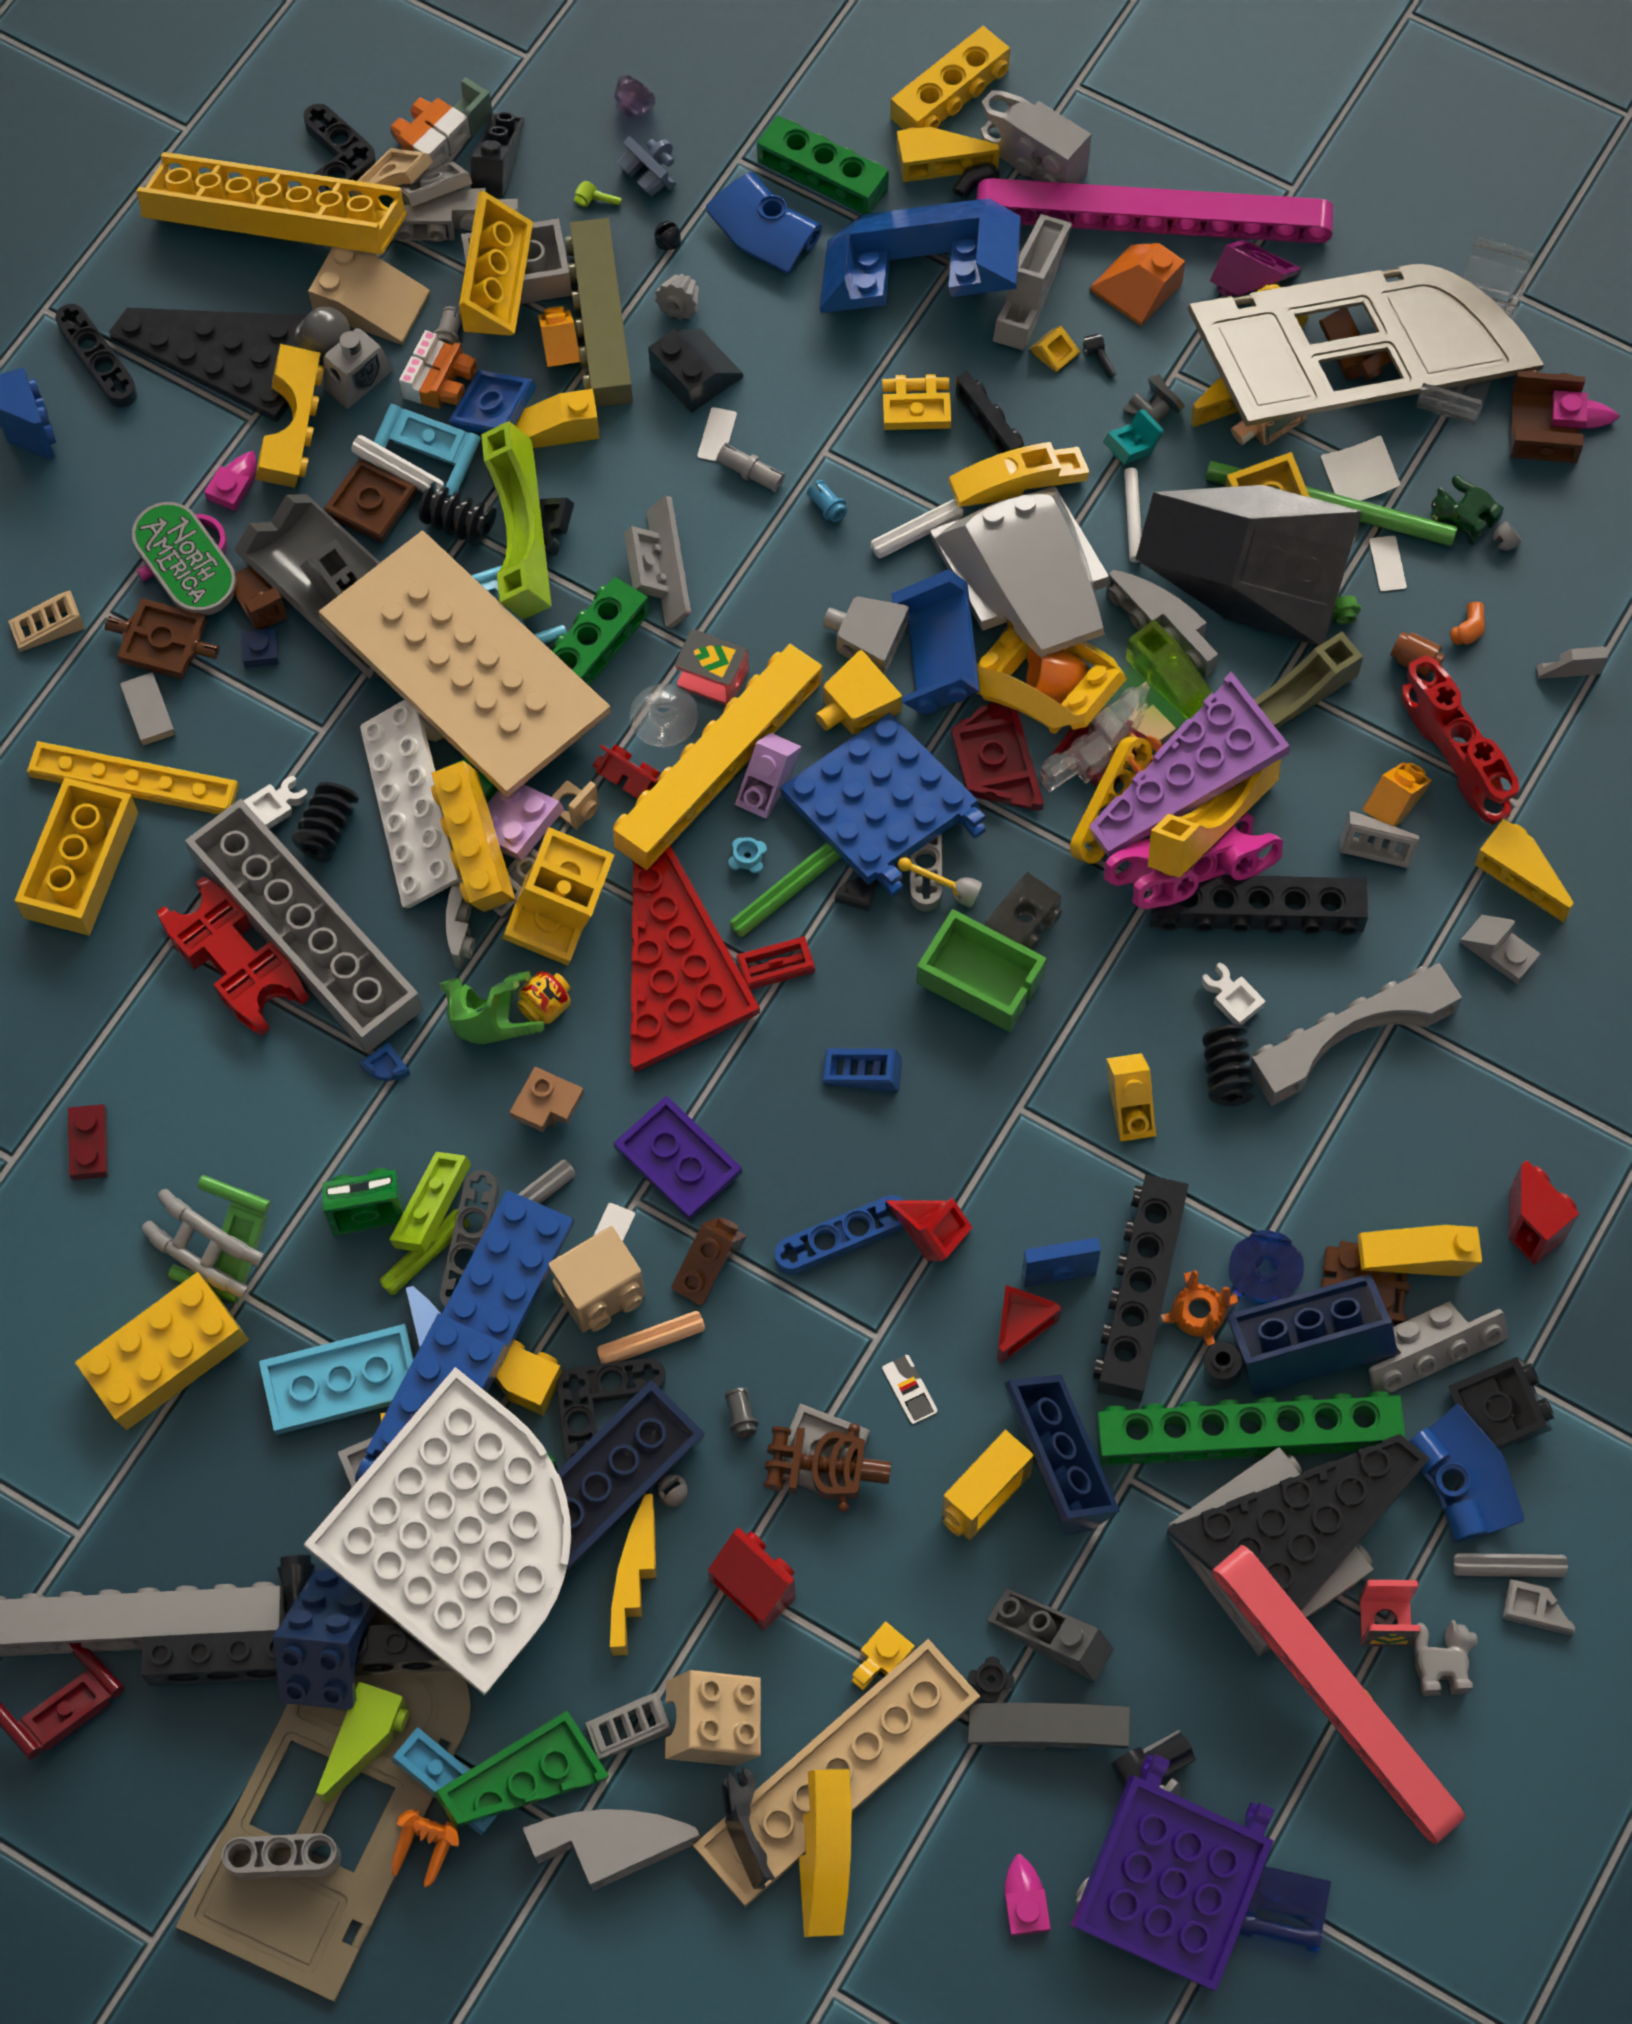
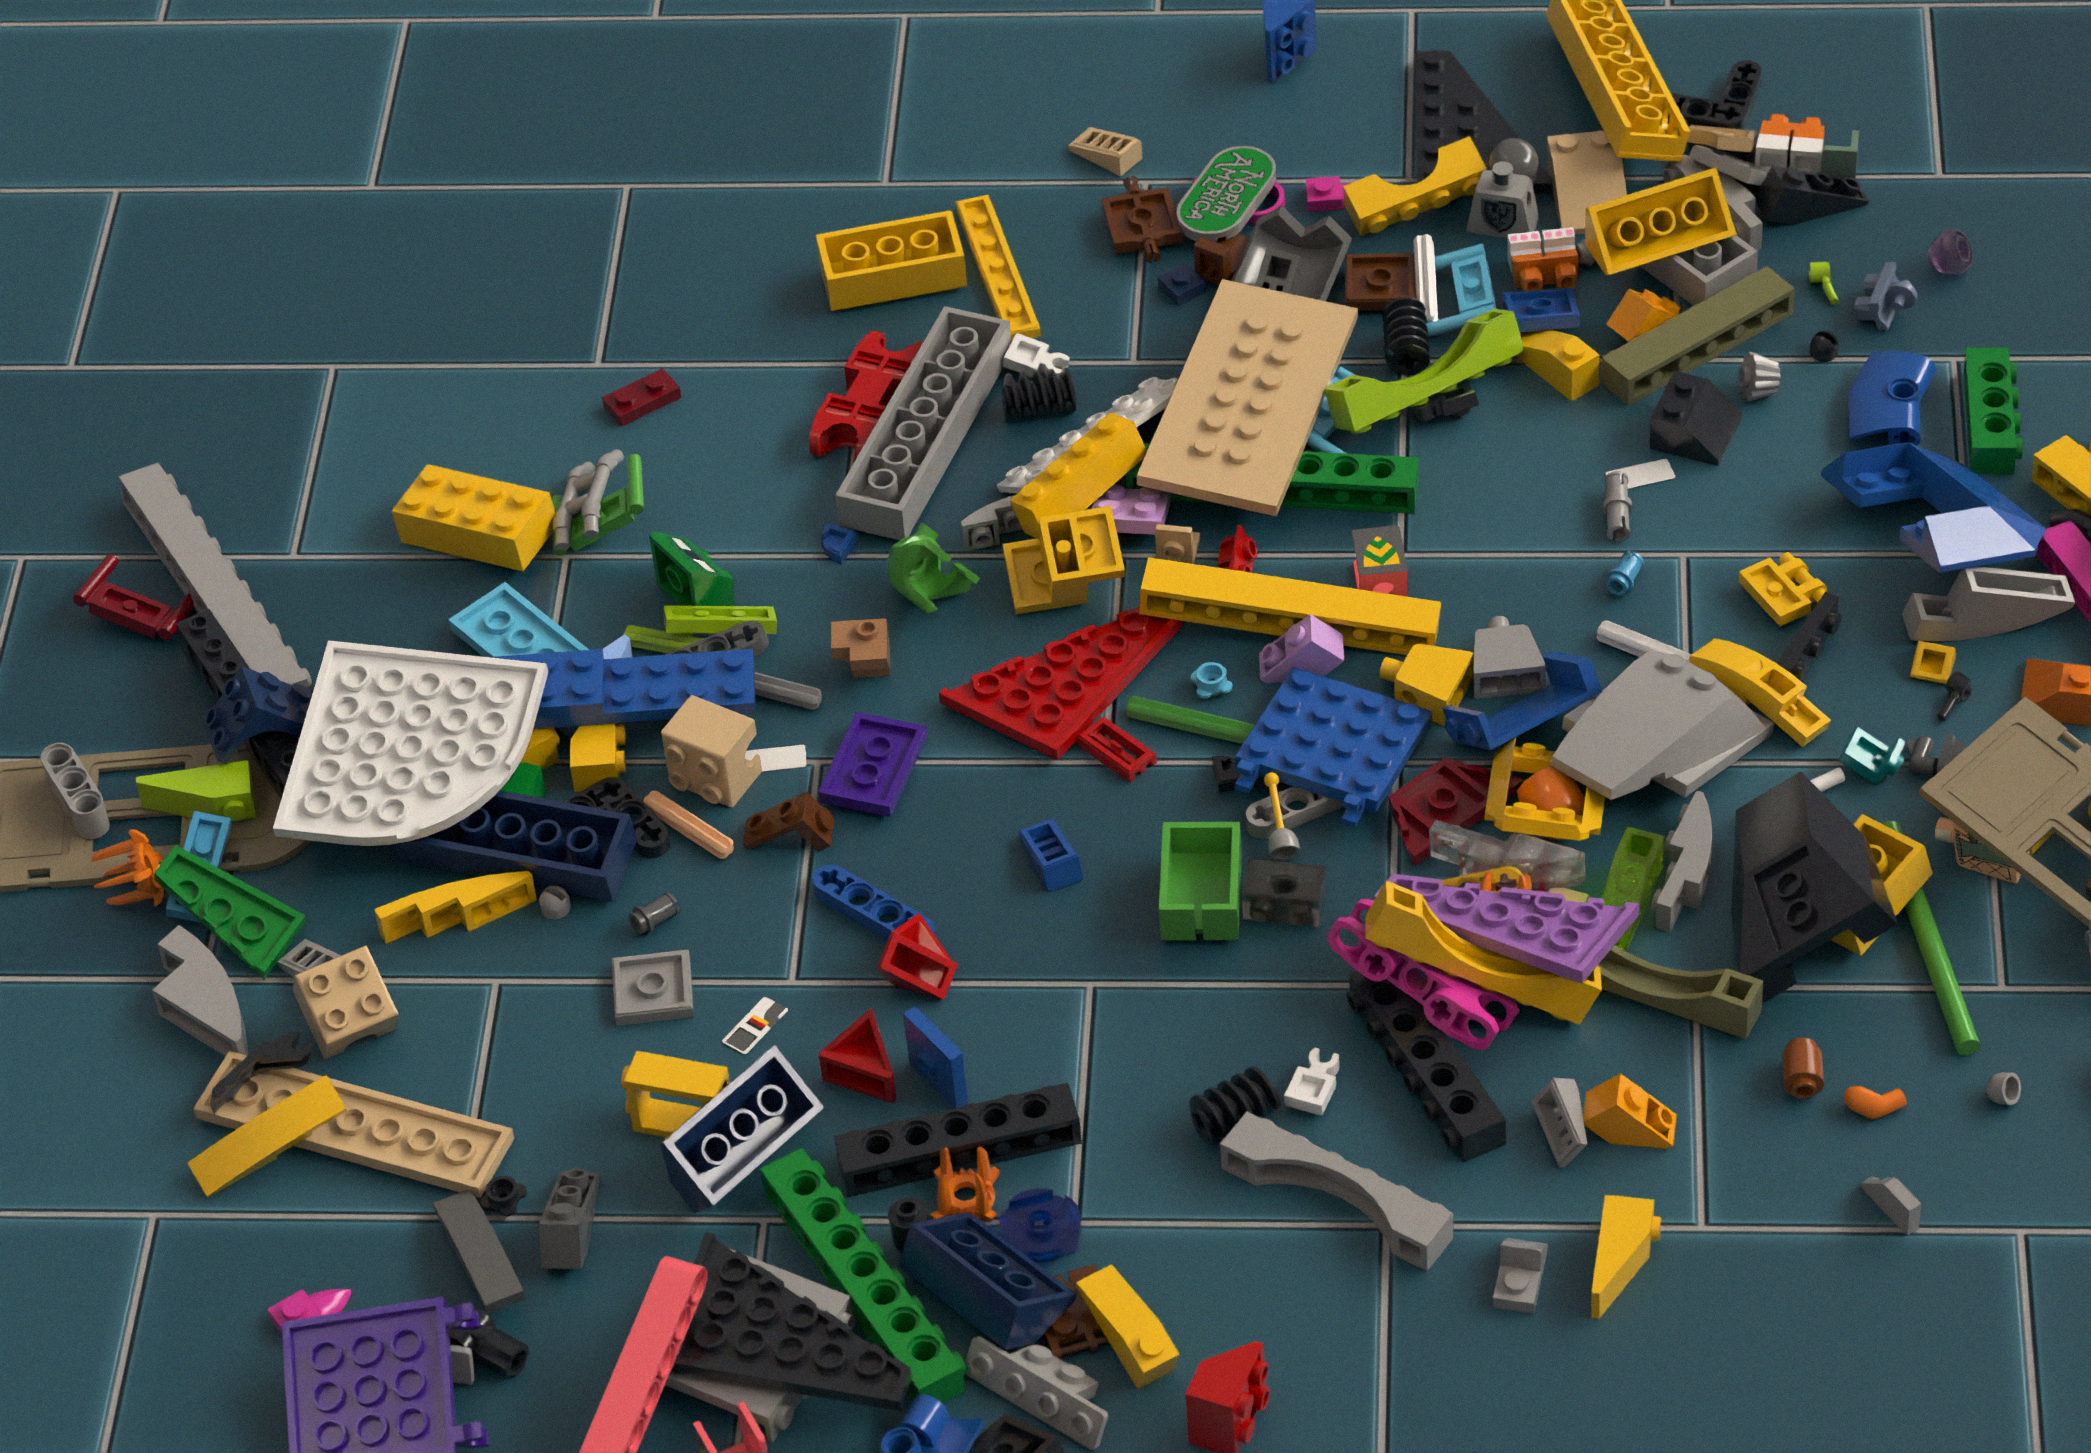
camera: 65 degrees right, 20 degrees down
black beam [55,304,137,407] -> none
light grey tile [120,672,176,746] -> none
yellow head [517,972,571,1024] -> none
light grey bracket [624,495,691,628] -> none
clear dish [629,684,699,747] -> none
red slope [708,1527,796,1631] -> none
reddish brown torso [763,1423,891,1513] -> none
yellow plate [851,1621,915,1691] -> none
yellow slope [1106,1053,1156,1142] -> none
white sticker [1321,436,1400,501] -> none
bright green plate [1333,595,1362,624] -> none
white sticker [1369,536,1407,591] -> none
red piece [1401,655,1519,825] -> none
dark green animal [1431,475,1504,545] -> none

